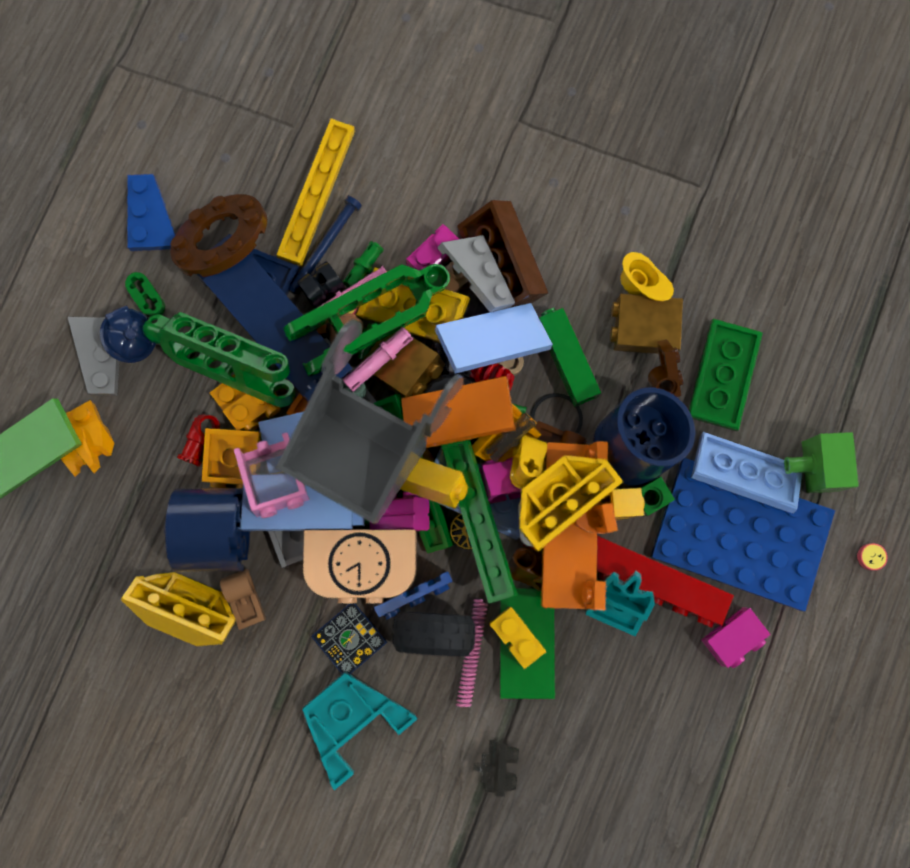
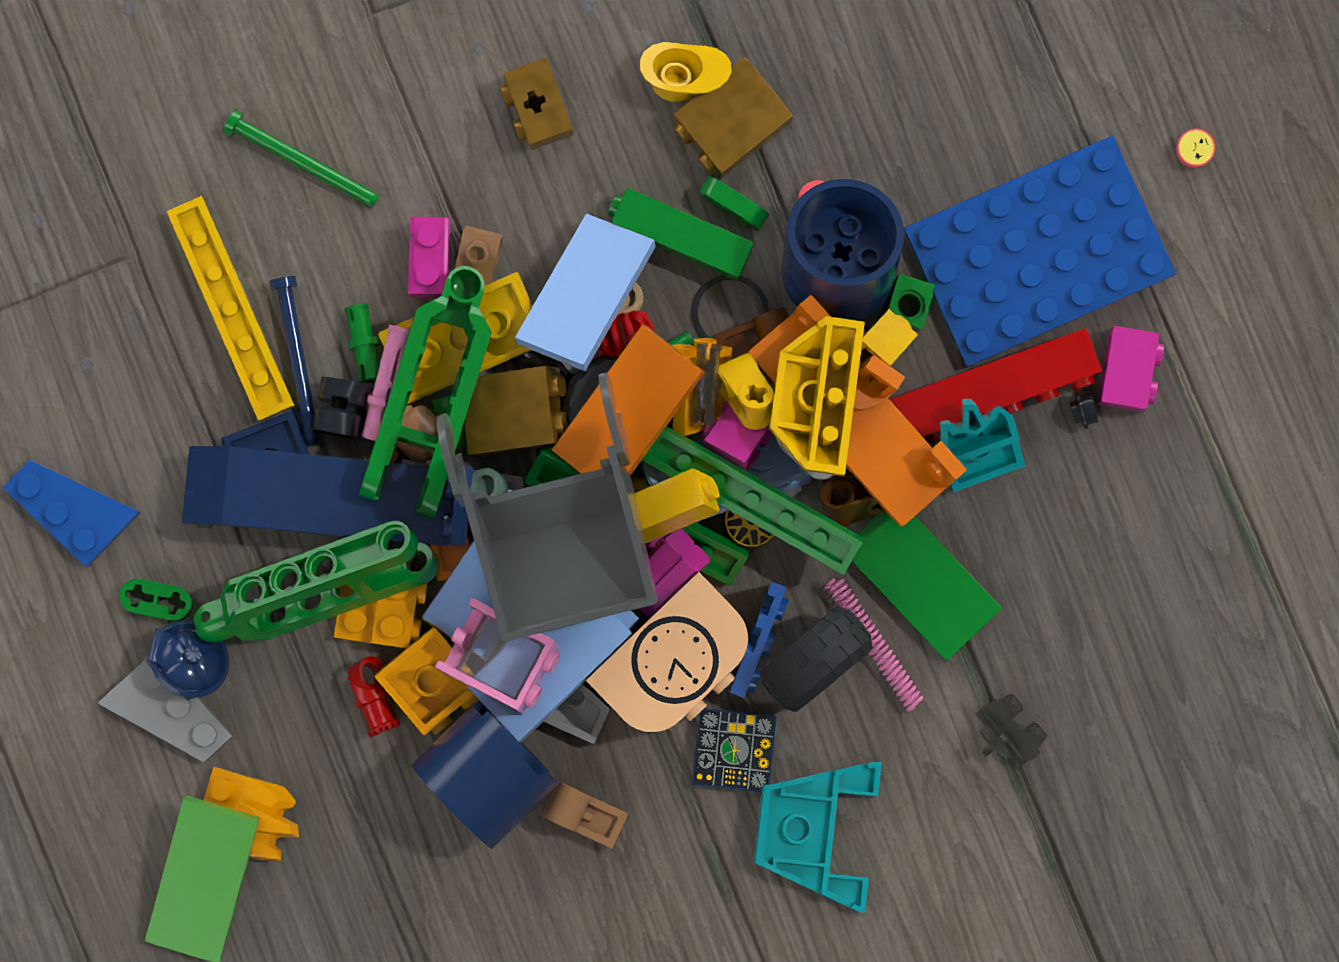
camera: 45 degrees left, 5 degrees up
yellow wedge [121,572,236,646] -> none
reddish brown plate [170,194,267,277] -> none
bright pink pin [342,327,413,392] -> none
light grey wing [438,235,515,312] -> none
reddish brown slope [457,200,548,311] -> none
yellow piece [489,606,546,669] -> none
reddish brown plate [648,339,684,397] -> none
green tile [688,319,763,431] -> none
light blue tile [691,432,802,514] -> none
bright green brick [784,432,859,493] -> none
none -> green bar [222,109,379,206]
none -> pearl gold brick [500,57,574,150]
none -> green beam [698,176,769,231]
none -> black plate [1069,392,1099,429]

